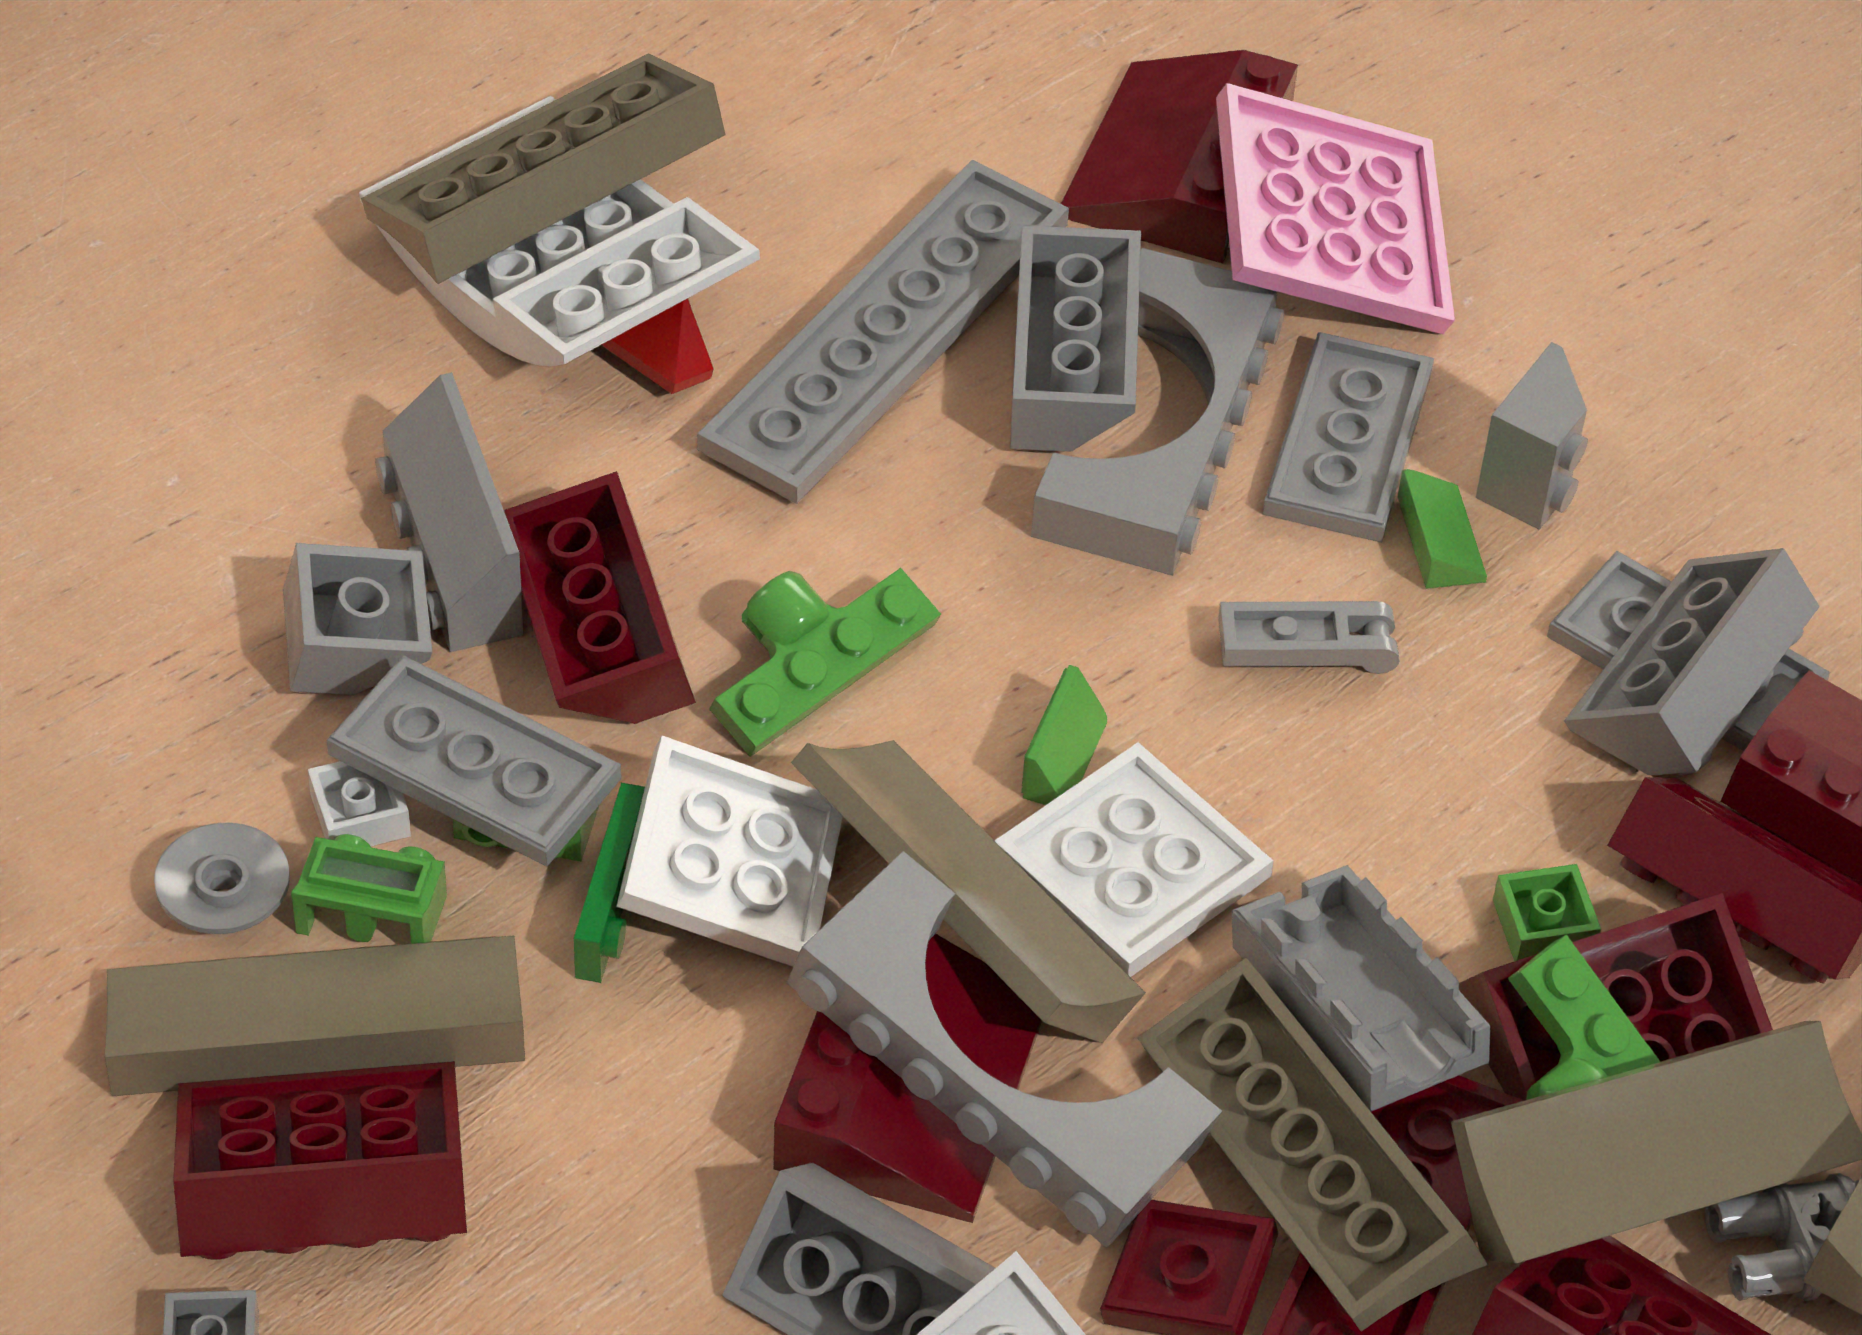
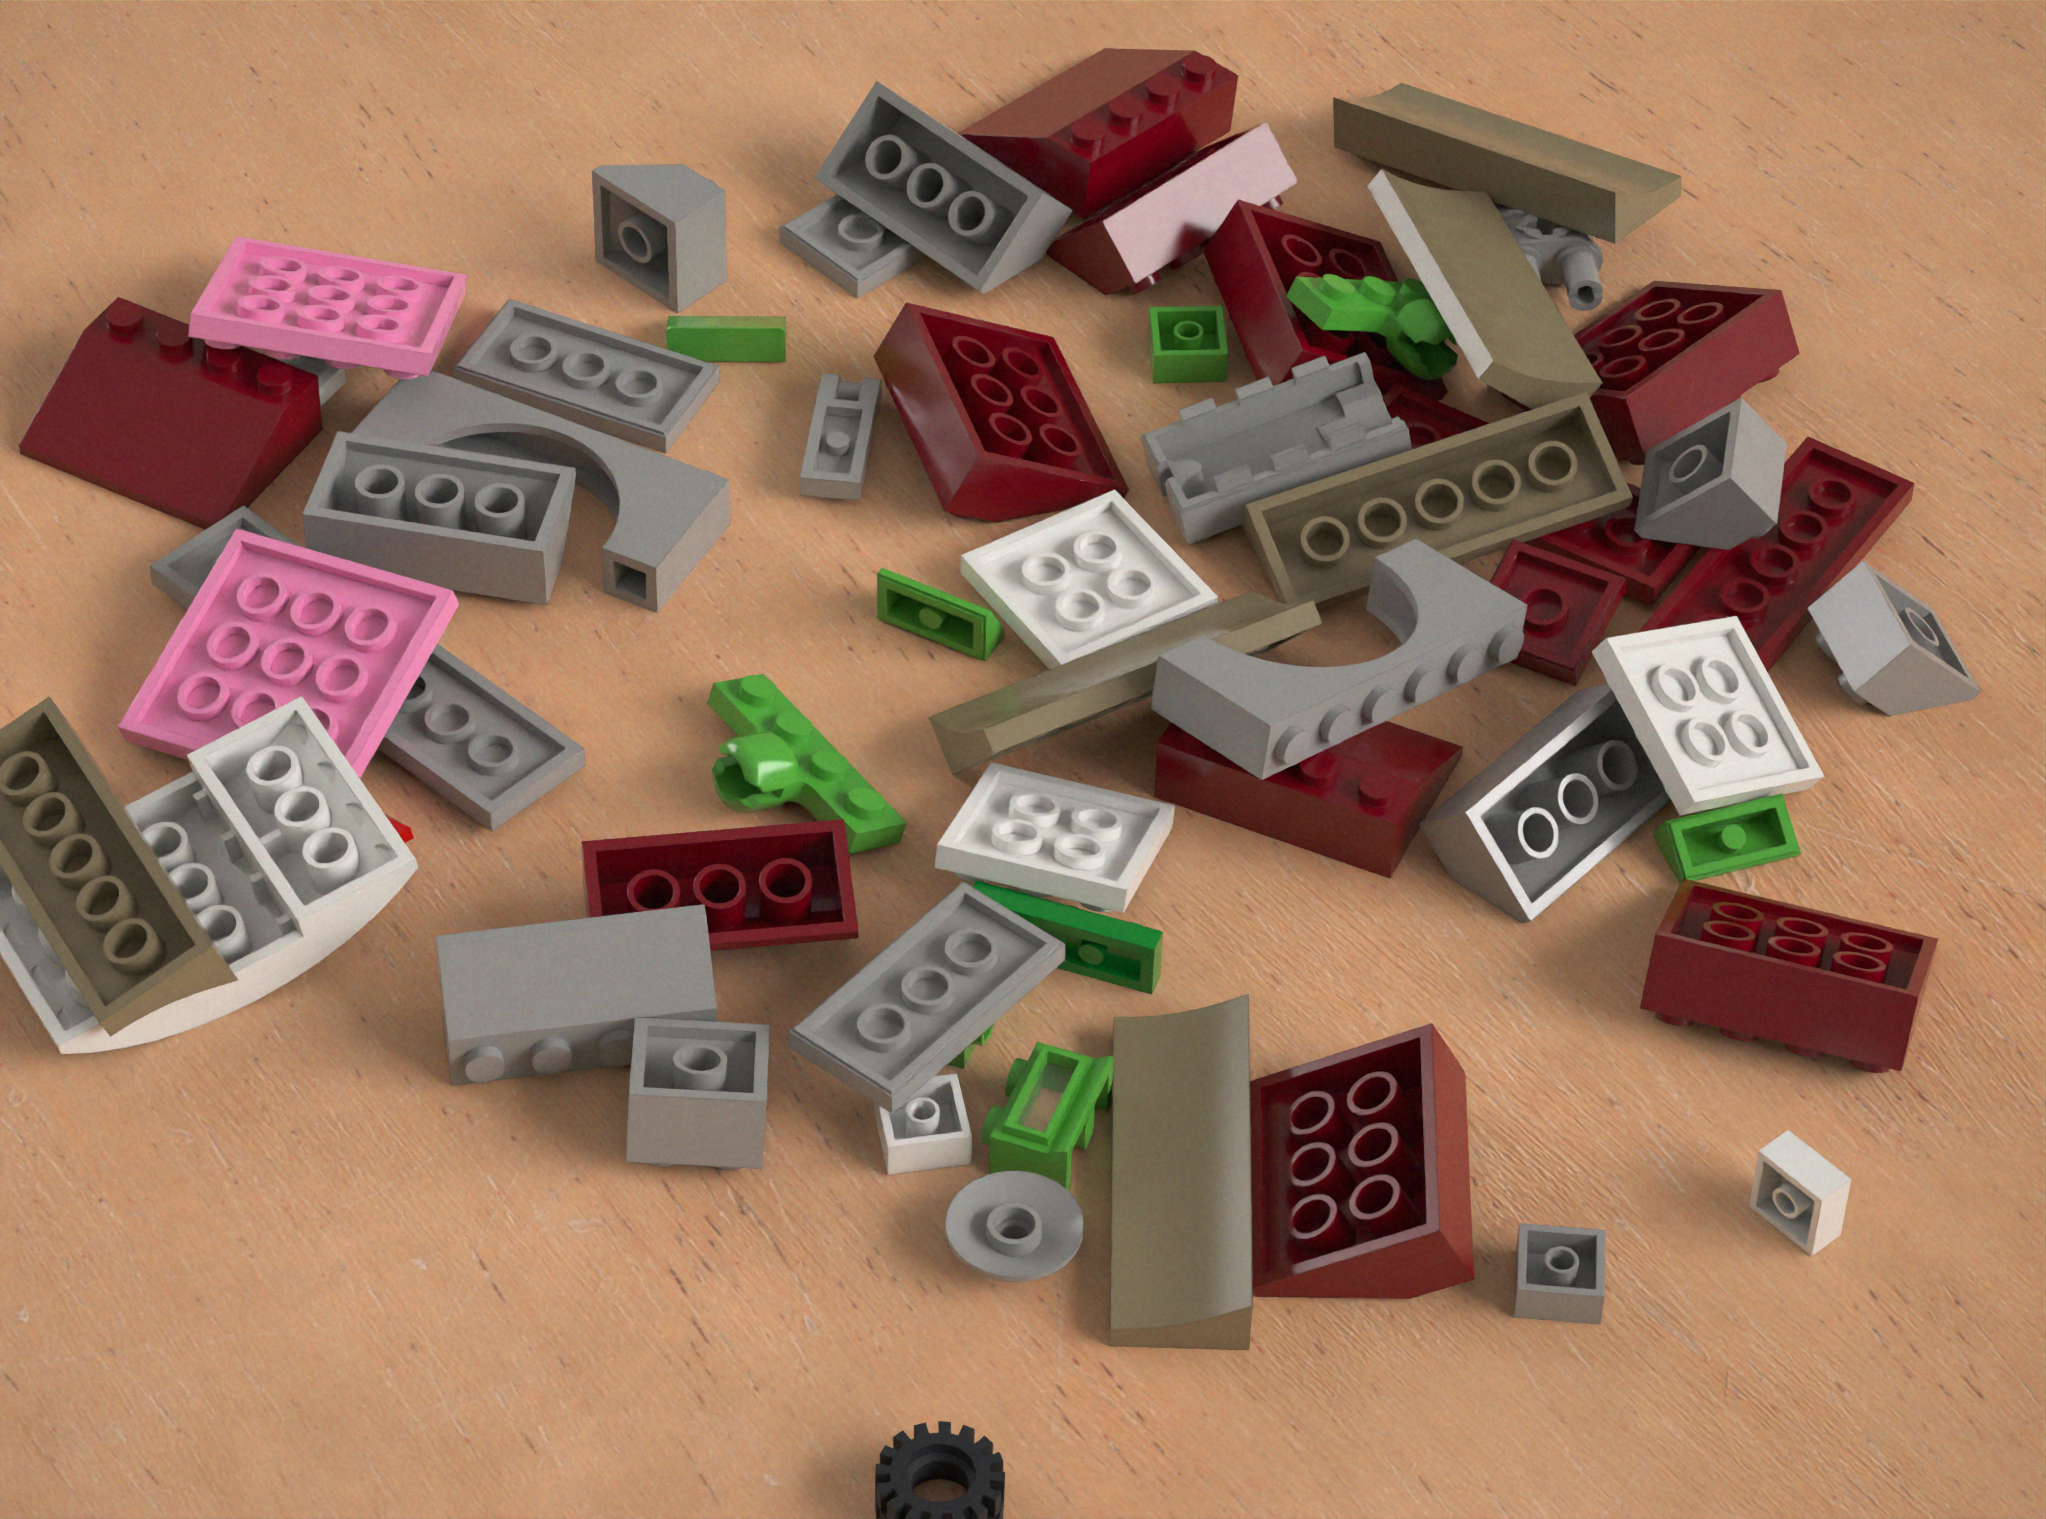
camera: 80 degrees left, 5 degrees down
none -> bright pink plate [118,528,459,778]
none -> dark red slope [873,302,1129,522]

